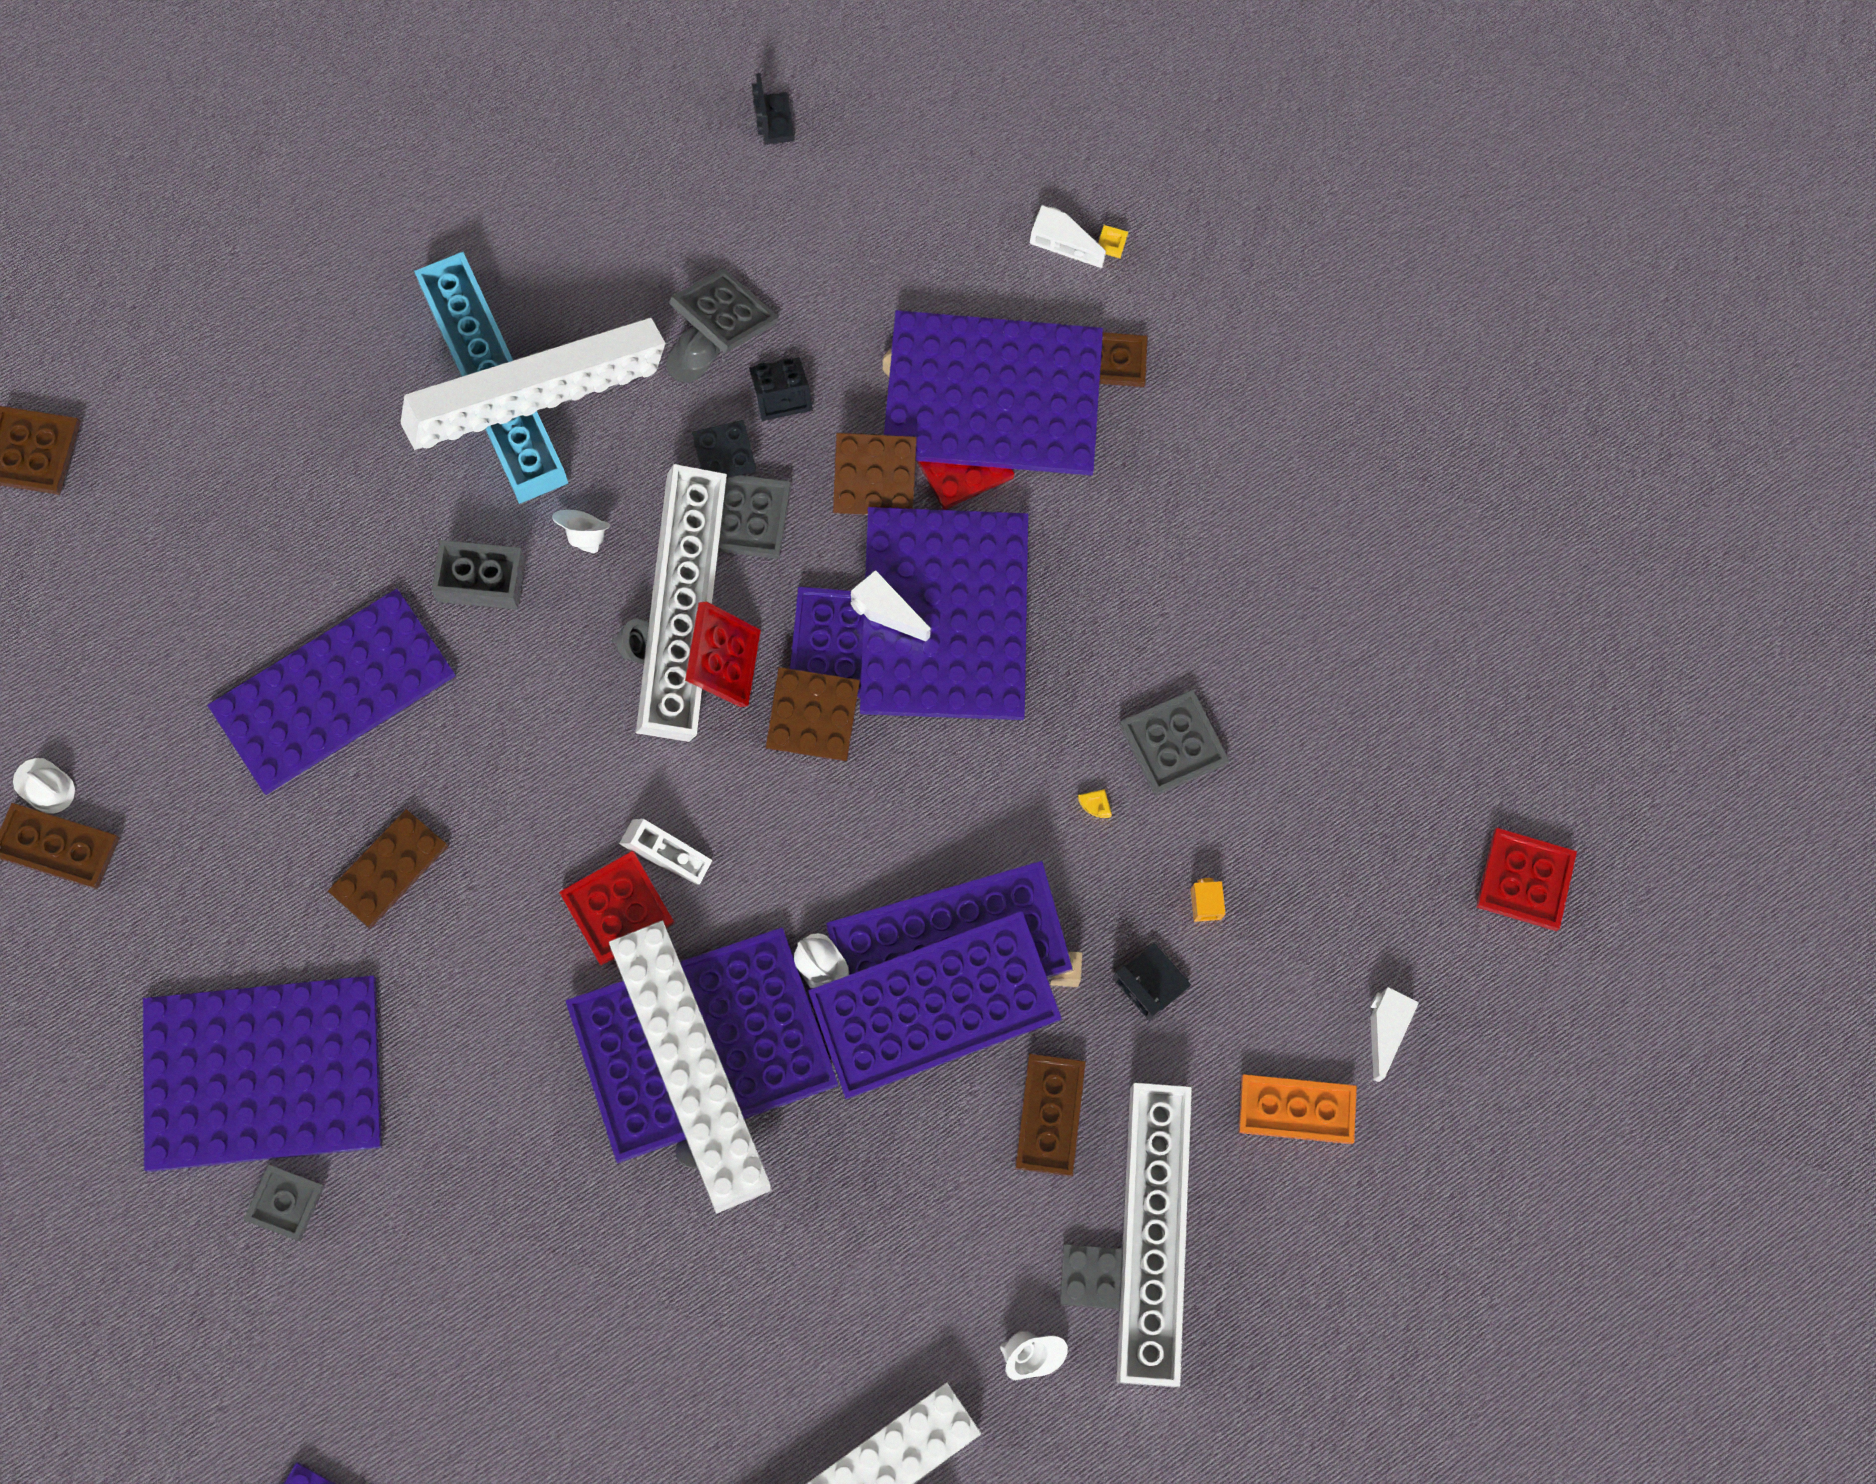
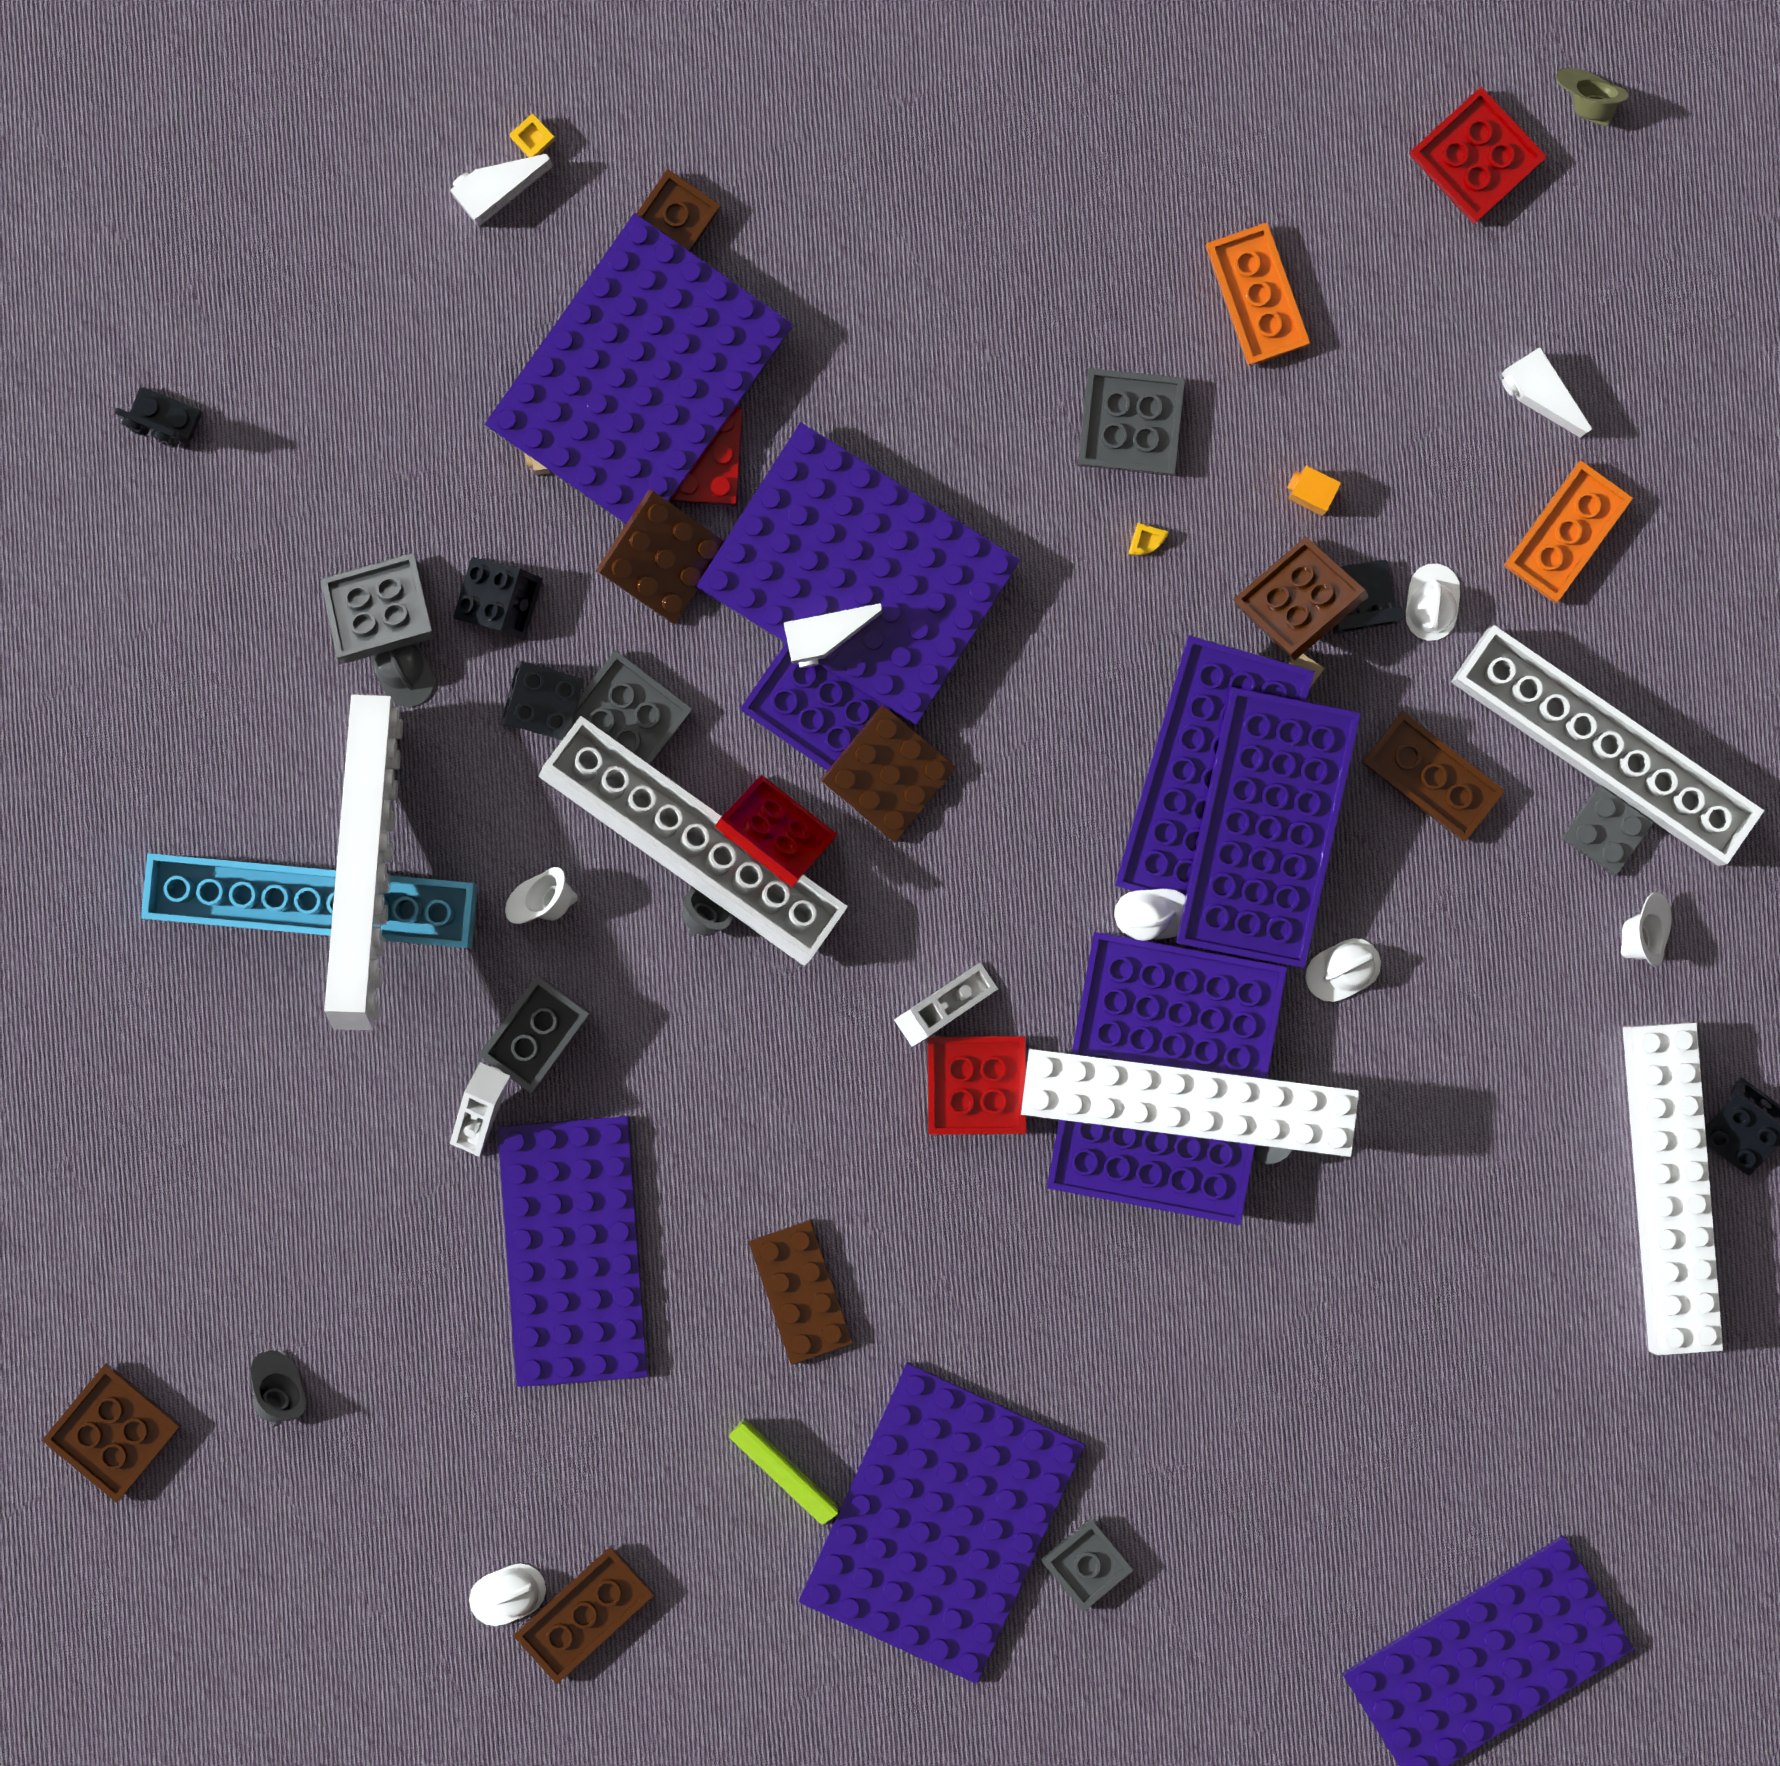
camera: 55 degrees left, 15 degrees up
none -> dark grey piece [250,1350,307,1426]
none -> white slope [450,1062,510,1157]
none -> lime slope [729,1419,838,1524]
none -> orange plate [1205,222,1310,367]
none -> reddish brown plate [1233,537,1369,661]
none -> white piece [1305,938,1381,1002]
none -> white piece [1406,563,1460,641]
none -> olive piece [1556,68,1629,126]

